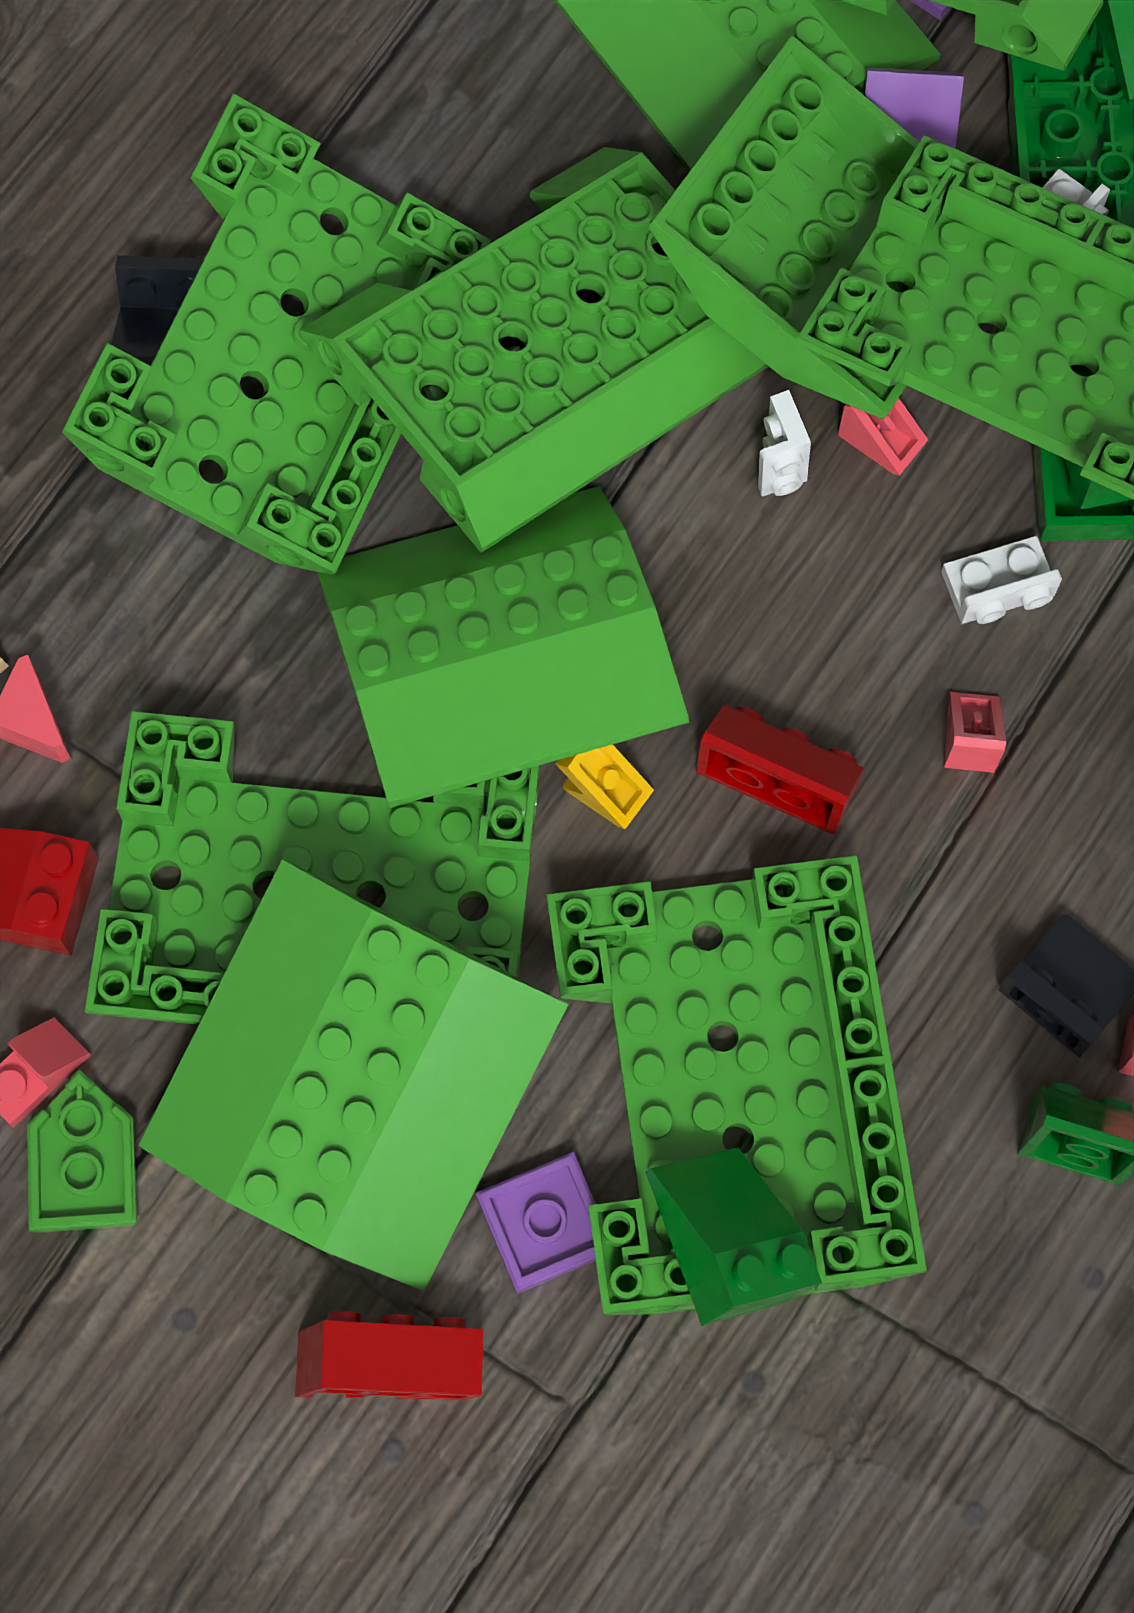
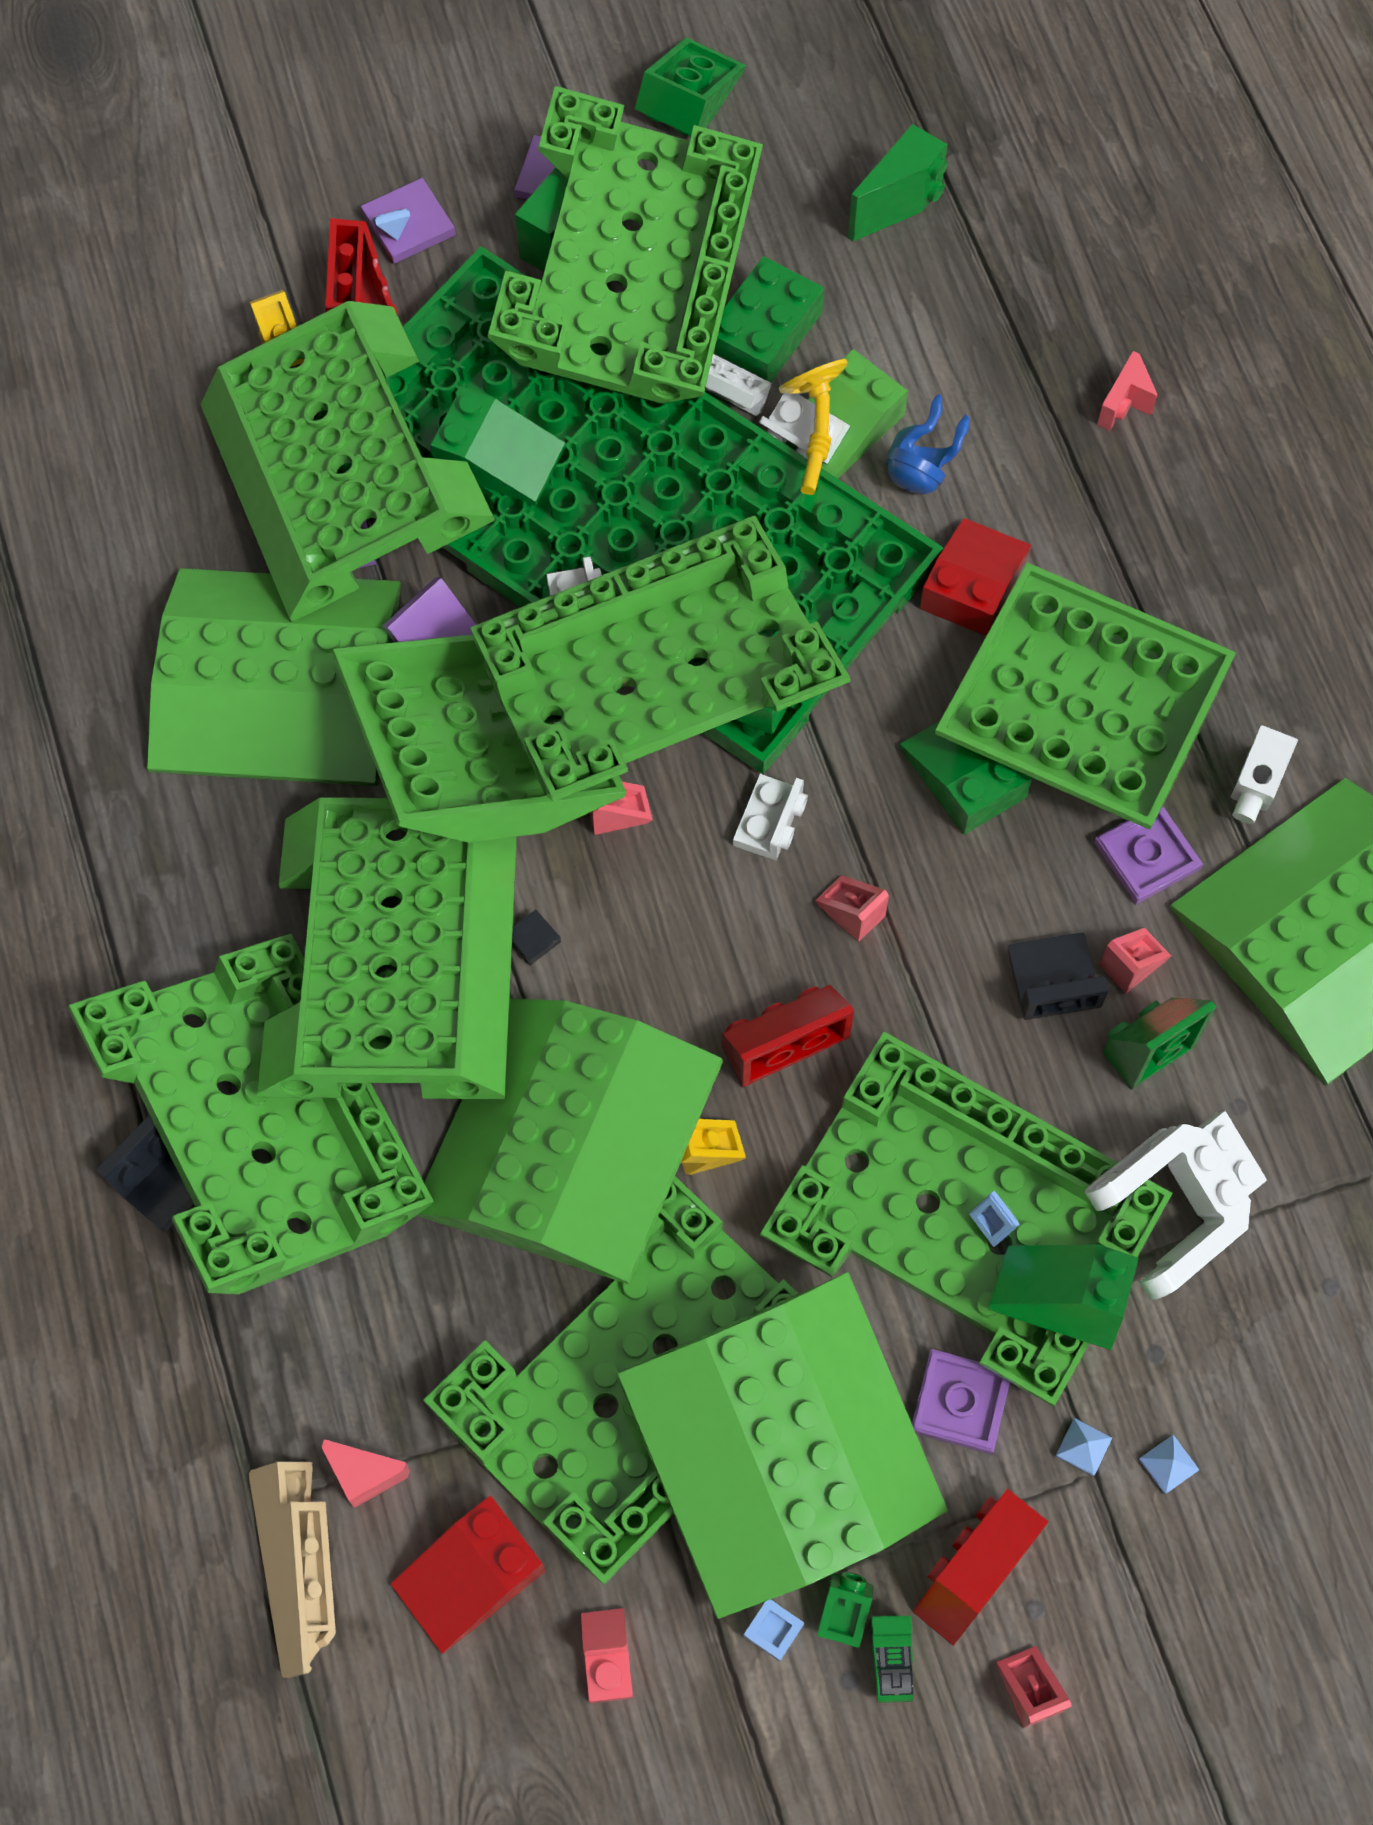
camera: 50 degrees left, 5 degrees down
bright green tile [27,1070,137,1232] -> none
white bracket [758,390,811,496] -> none
none -> black tile [512,909,561,966]
none -> light blue tile [743,1599,804,1662]
none -> green bracket [817,1572,874,1648]
none -> leg [869,1616,913,1703]
none -> light blue slope [968,1191,1020,1247]
none -> coral slope [996,1646,1071,1729]
none -> light blue slope [1056,1418,1112,1476]
none -> white plate [1085,1111,1267,1300]
none -> light blue slope [1139,1435,1199,1495]

